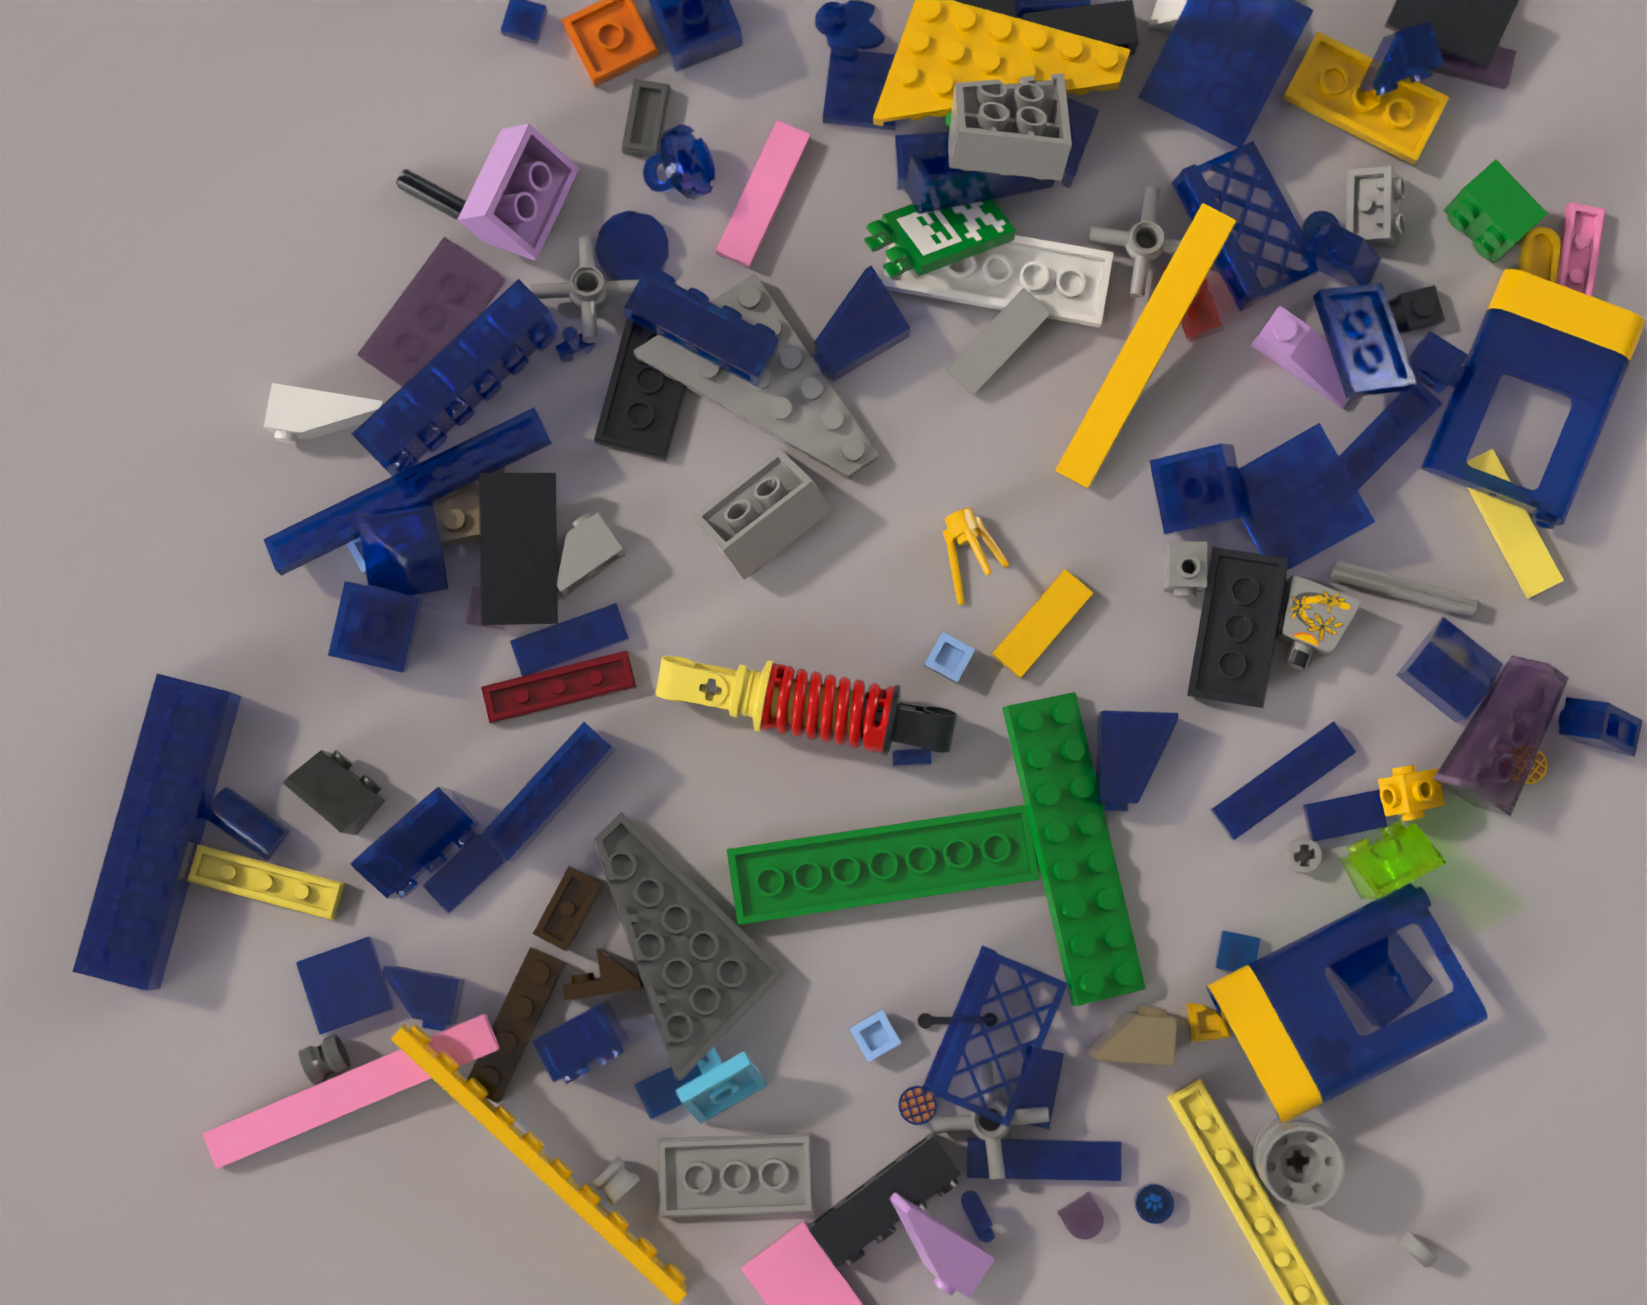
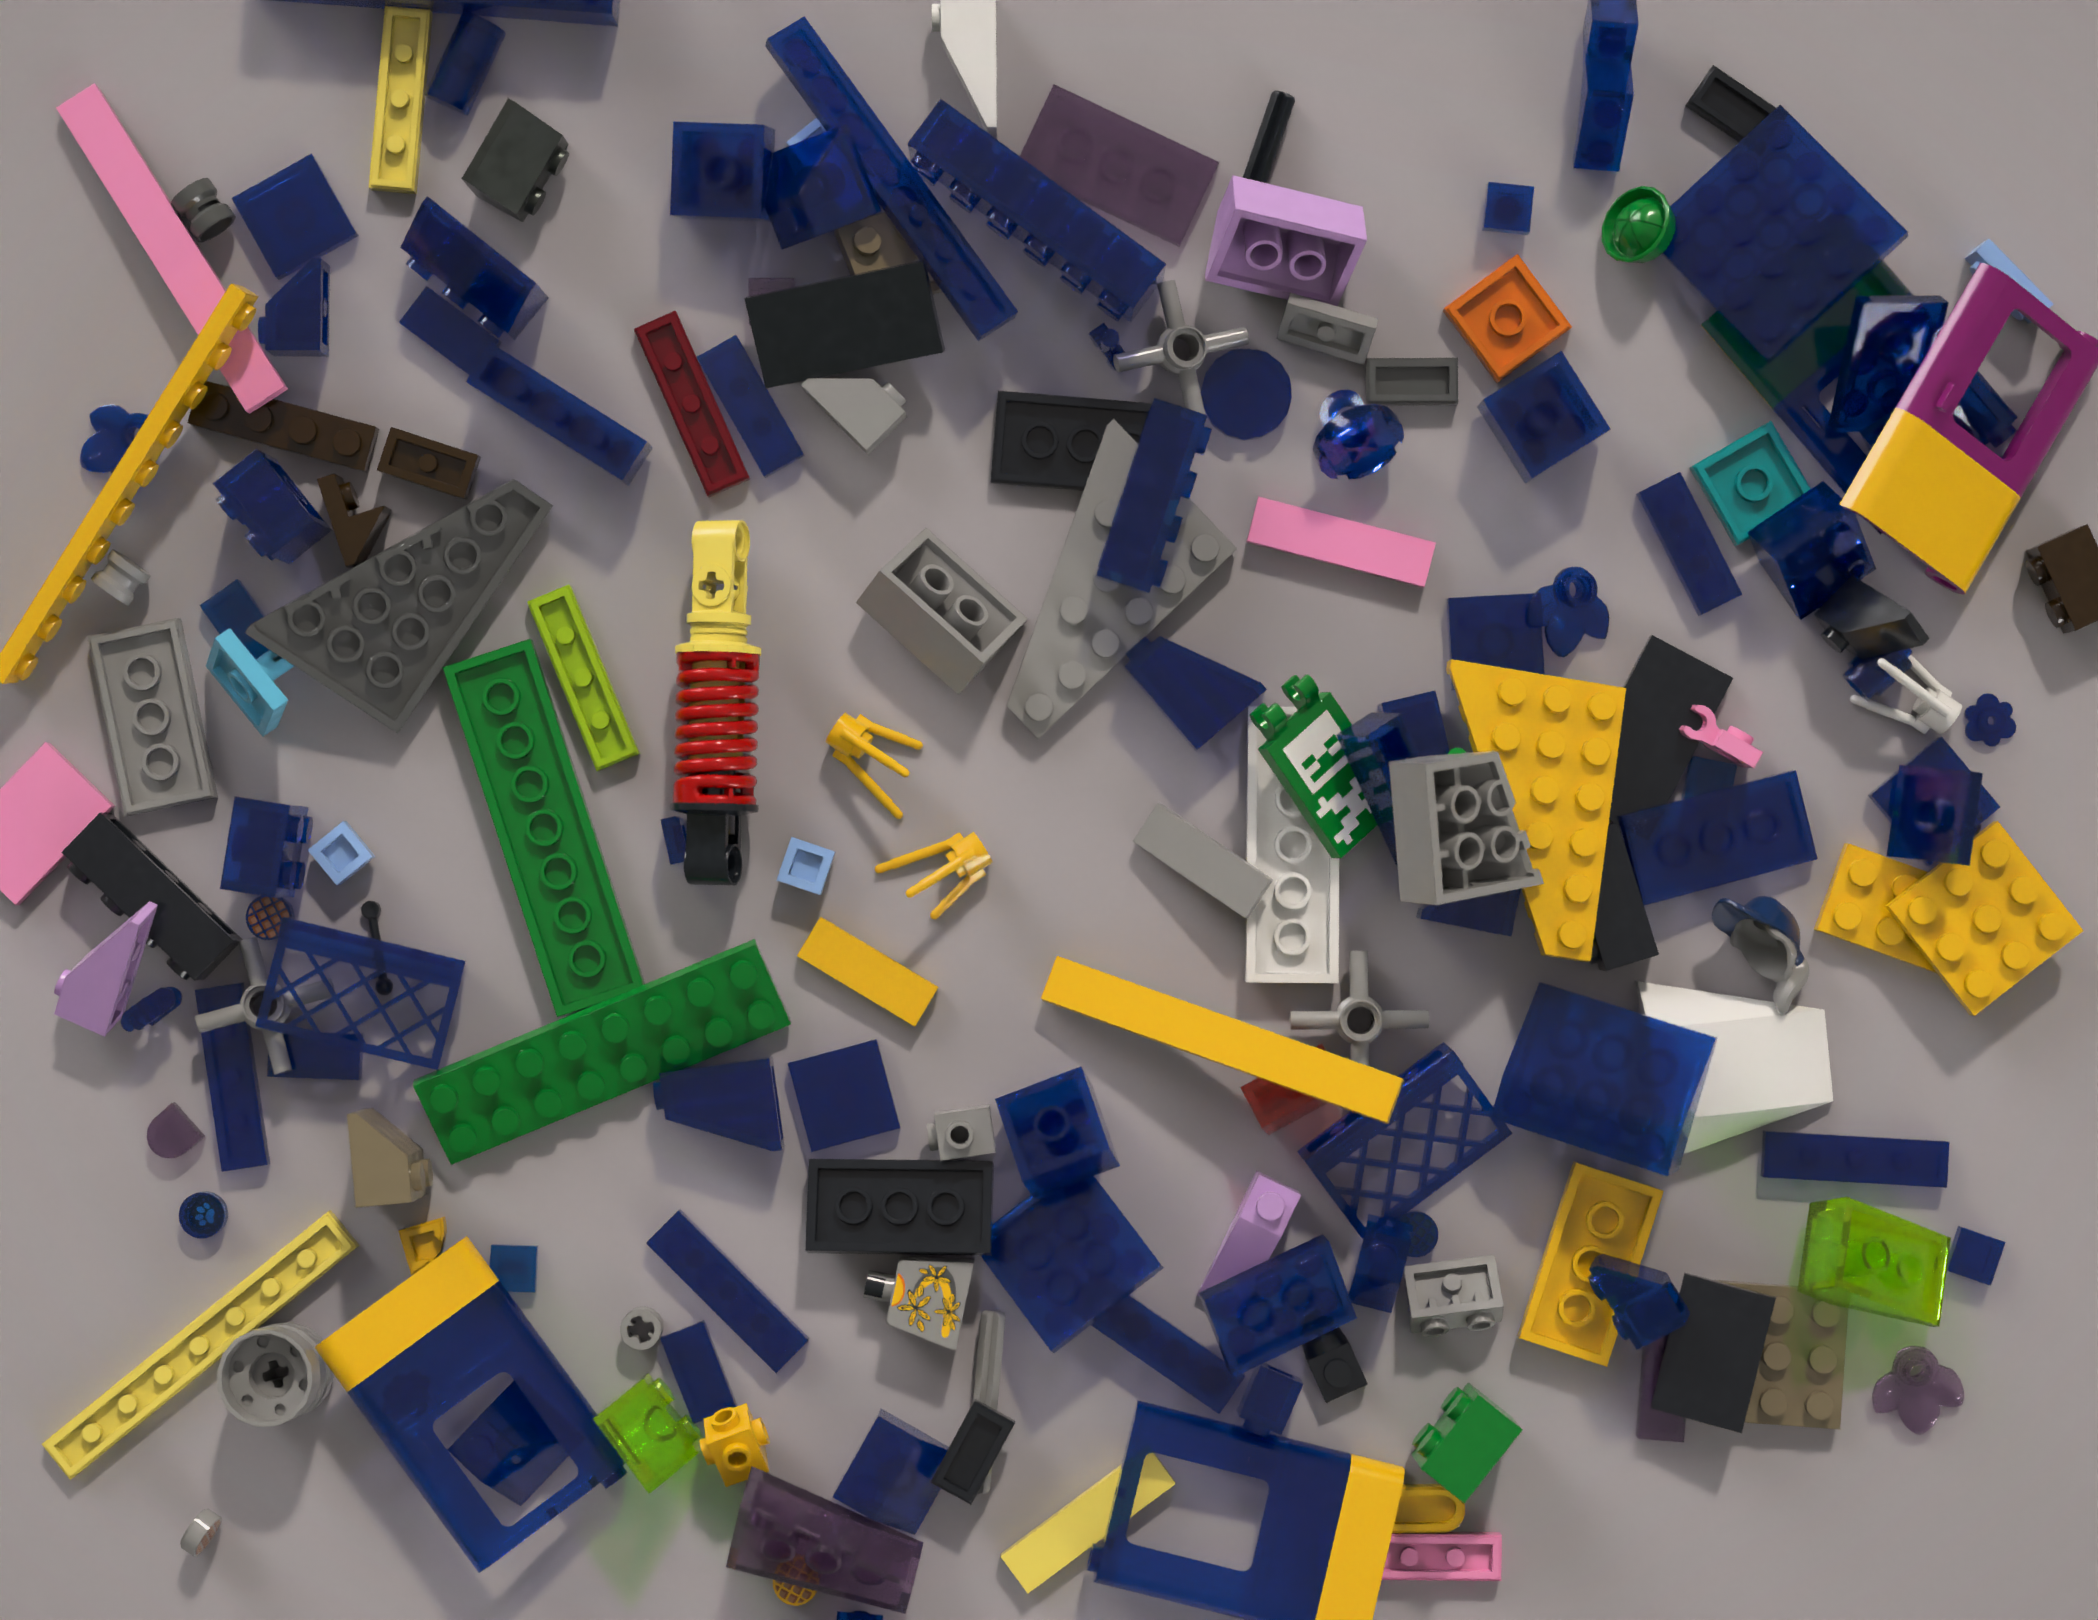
camera: 80 degrees right, 5 degrees up
none -> clear blue plate [80,404,148,474]
none -> clear blue brick [220,796,313,898]
none -> lime tile [527,584,641,772]
none -> clear blue tile [788,1039,901,1152]
none -> yellow plant [825,712,923,819]
none -> black tile [930,1399,1015,1504]
none -> light grey plate [1276,293,1379,365]

